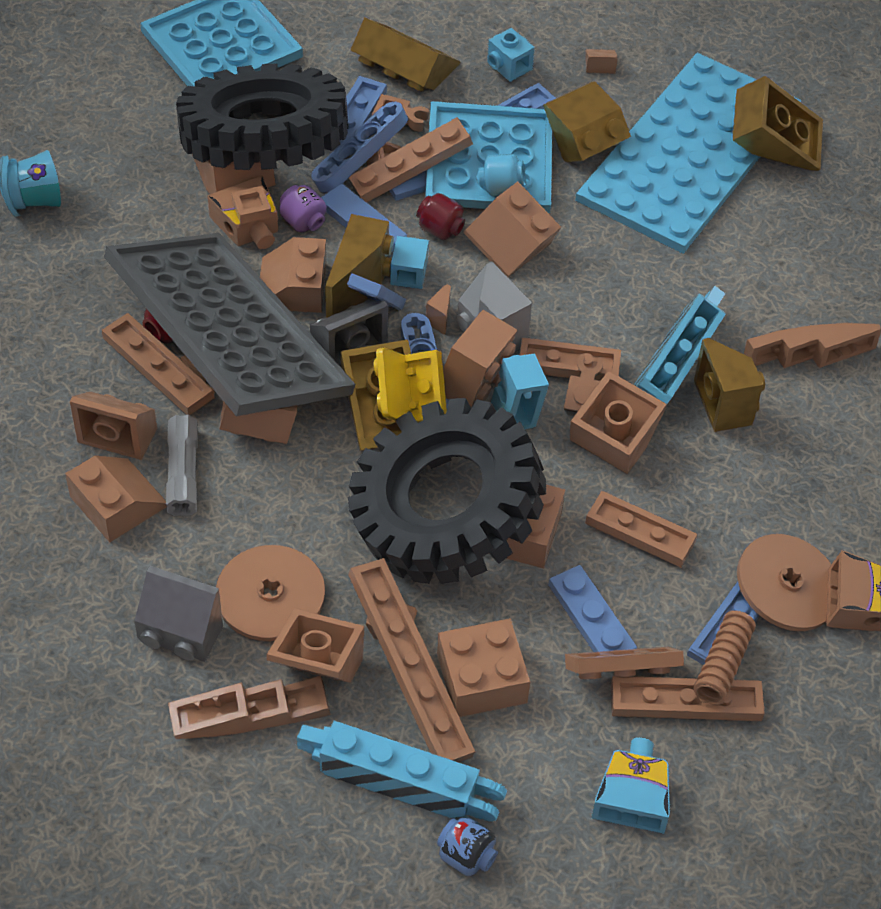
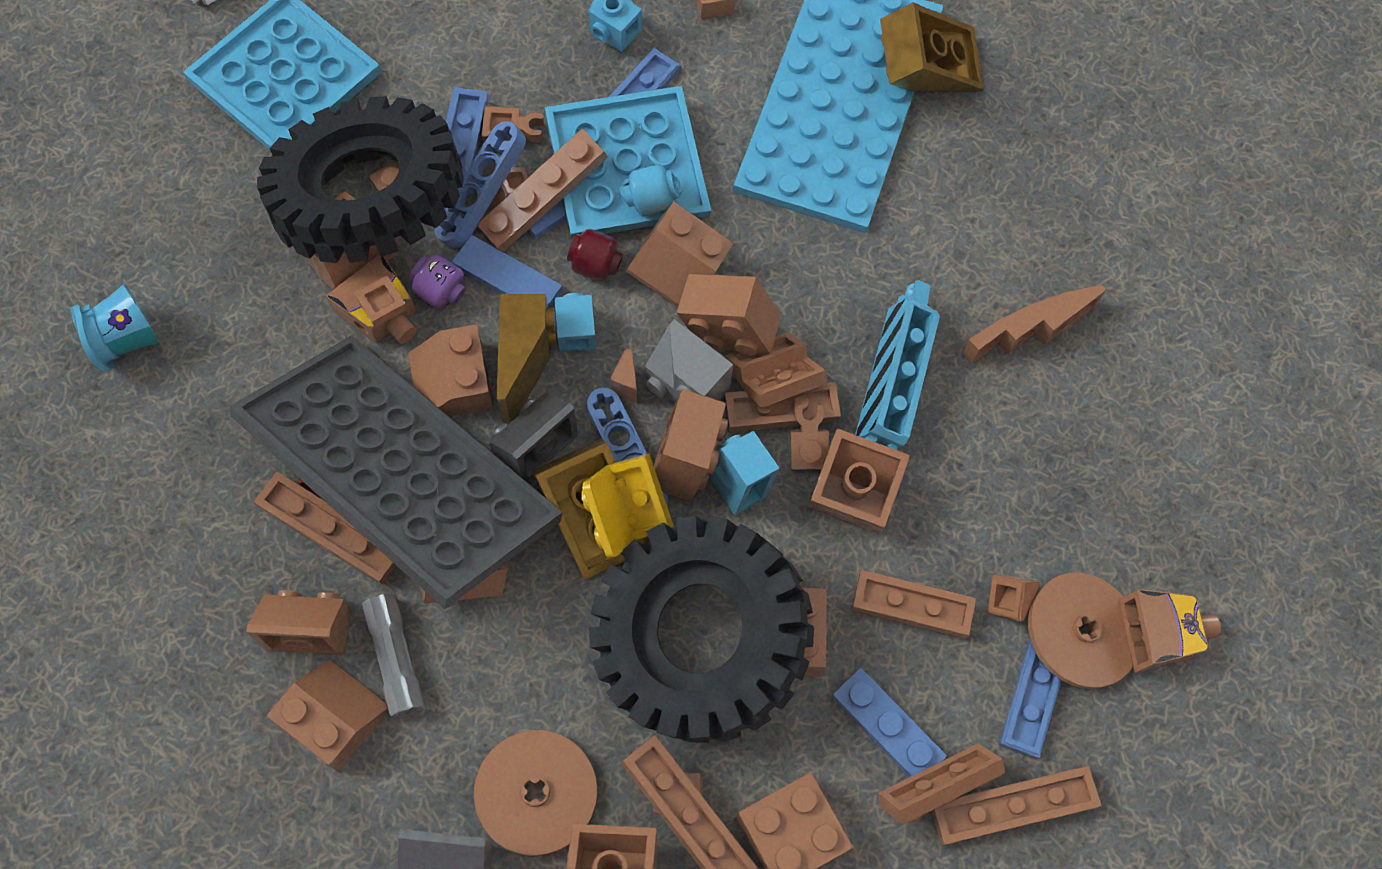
camera: 15 degrees left, 15 degrees up
medium blue tile [347,273,406,310] -> none
pearl gold slope [350,17,461,92] -> none
pearl gold slope [543,81,631,162] -> none
nougat piece [693,610,756,705] -> none
pearl gold slope [694,338,765,432] -> none
none -> nougat brick [676,274,781,356]
none -> nougat slope [724,332,828,408]
none -> nougat slope [987,575,1040,621]

